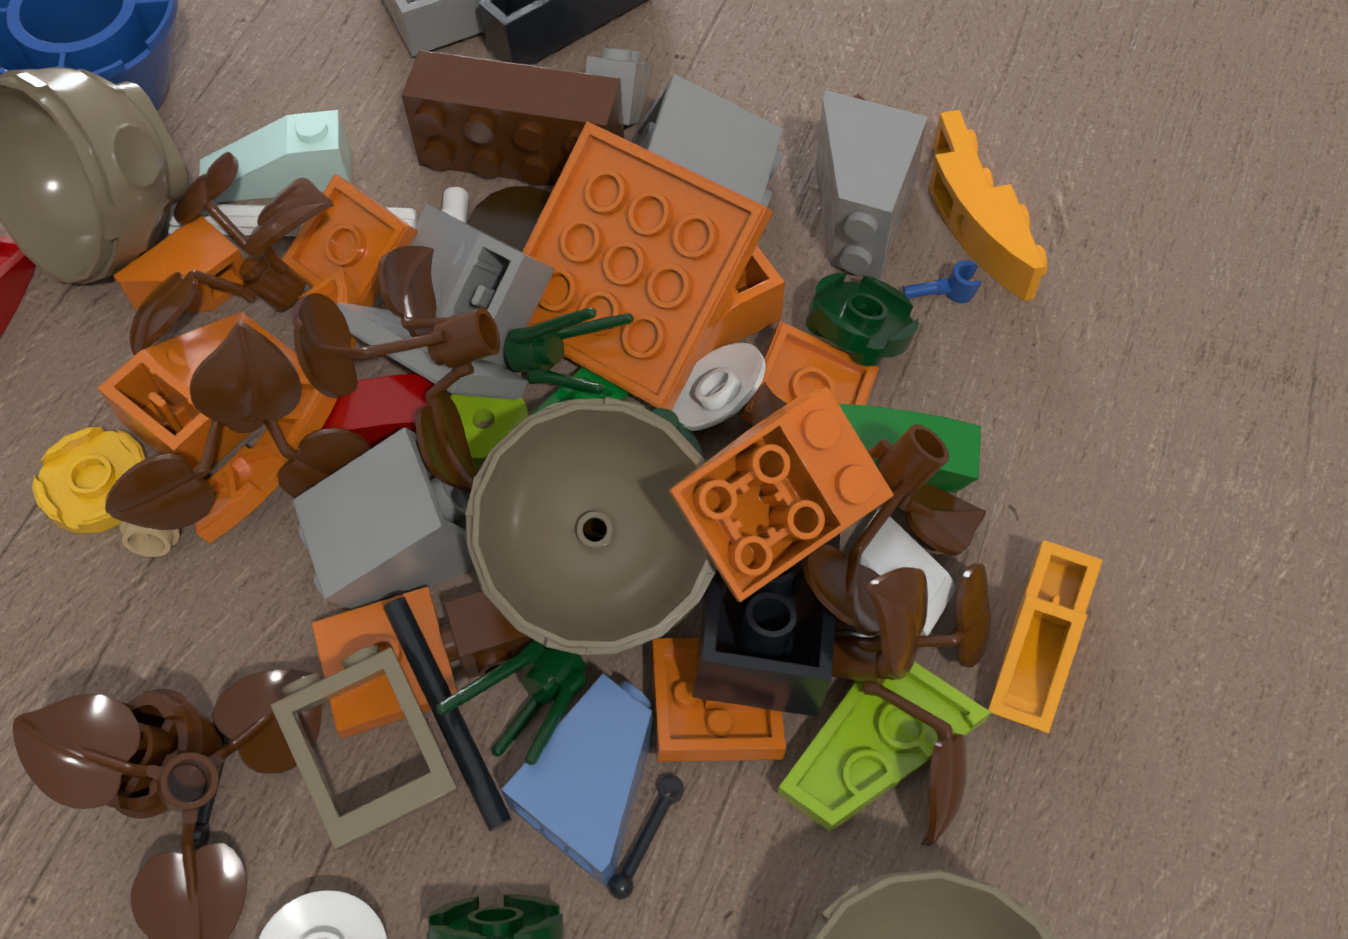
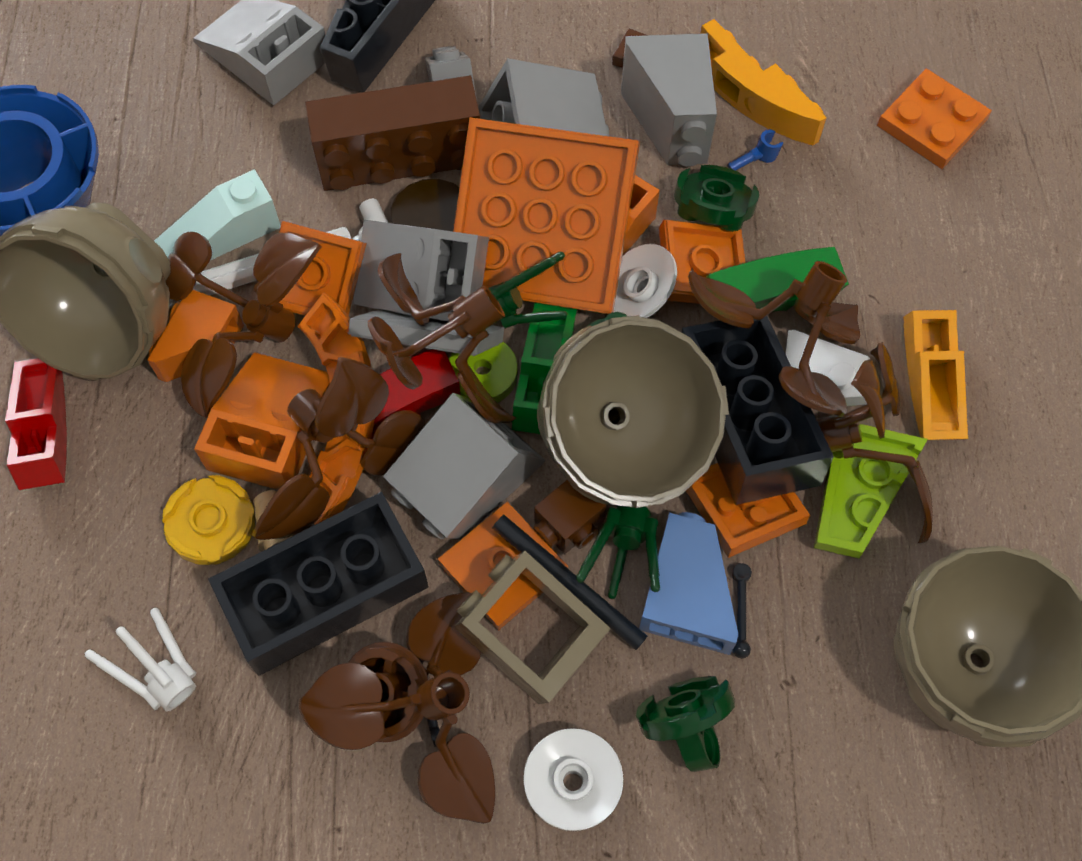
camera: 25 degrees left, 5 degrees up
orange slope [668,386,894,602] -> none
none -> black brick [208,492,429,676]
none -> orange plate [877,68,992,169]

